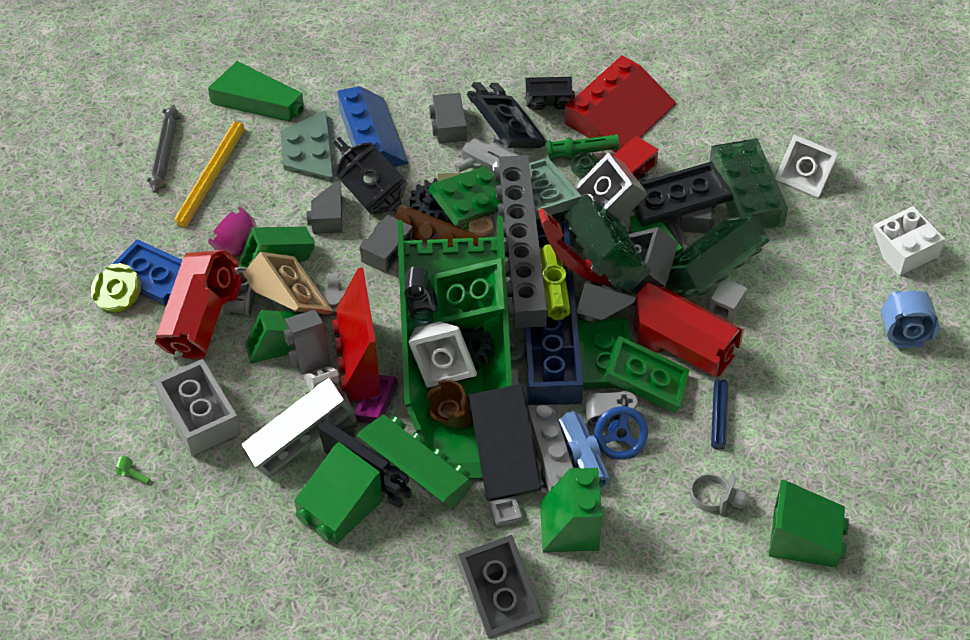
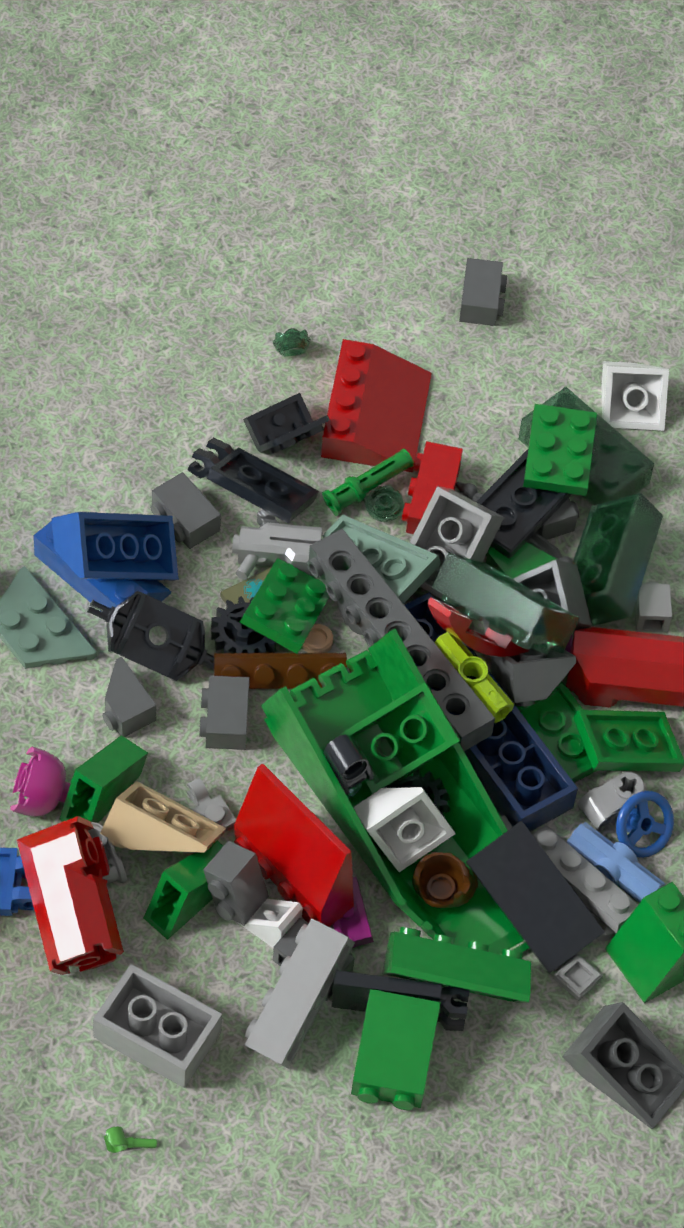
camera: 35 degrees left, 5 degrees up
none -> blue slope [51,512,179,581]
none -> clear green plate [272,328,311,357]
none -> dark grey brick [459,258,507,326]
none -> green plate [523,404,597,496]

